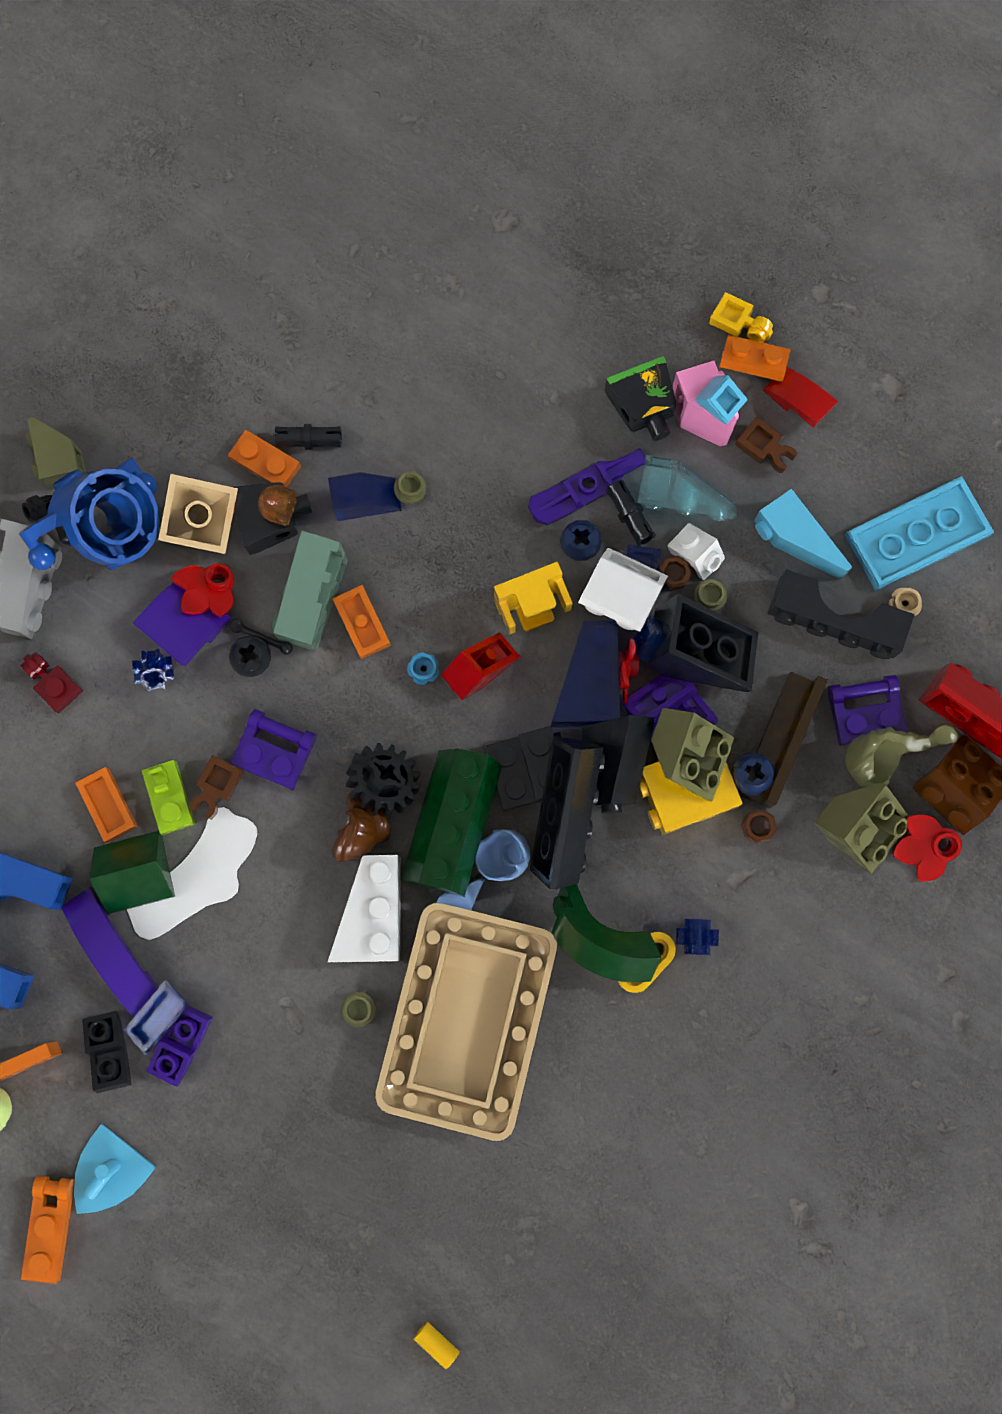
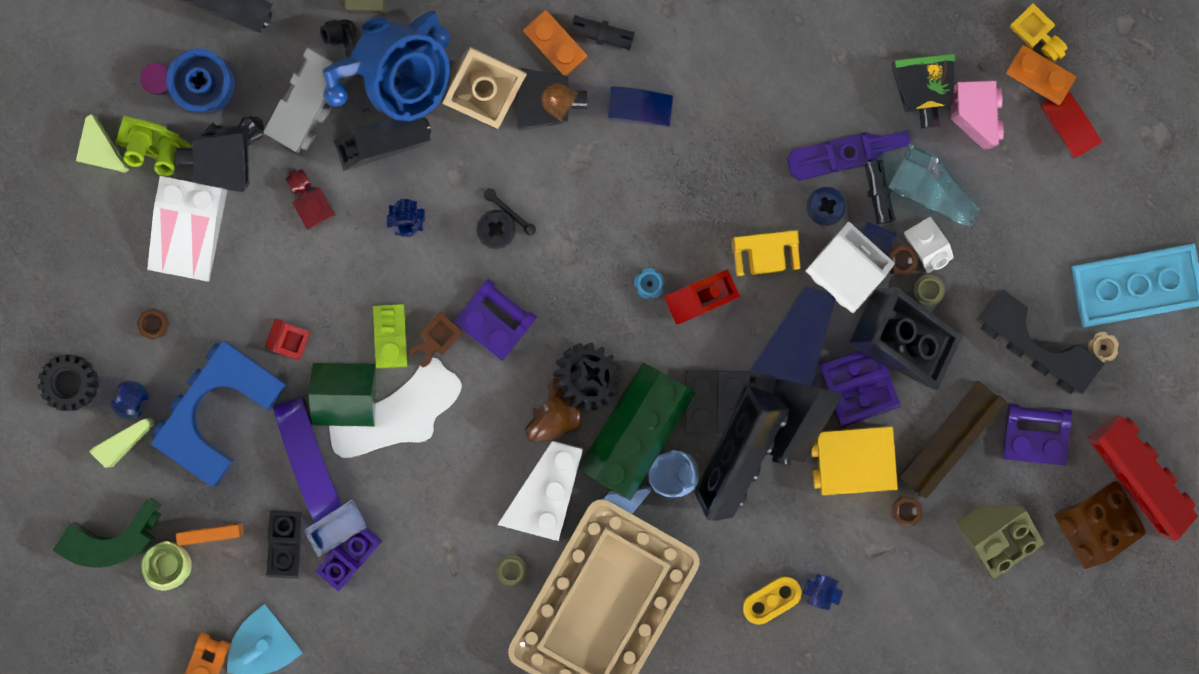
camera: 10 degrees right, 10 degrees up
orange tile [75,767,138,843] -> none
dark purple slope [133,583,232,667] -> none
red plate [171,563,235,617] -> none
sand green wedge [272,530,348,652] -> none
orange plate [332,585,391,660] -> none
olive plate [394,472,426,504] -> none
dark green arch [551,884,662,982] -> none
red plate [617,638,640,704] -> none
clear blue tile [633,615,667,663] -> none
olive slope [651,708,734,802] -> none
medium azure slope [695,375,748,424] -> none
dark blue piece [731,752,775,796] -> none
reddish brown plate [735,416,797,473] -> none
medium azure slope [754,489,852,580] -> none
olive hair [845,723,958,788] -> none
red plate [892,814,962,882] -> none
none -> red slope [265,318,311,361]
none -> black slope [334,117,431,171]

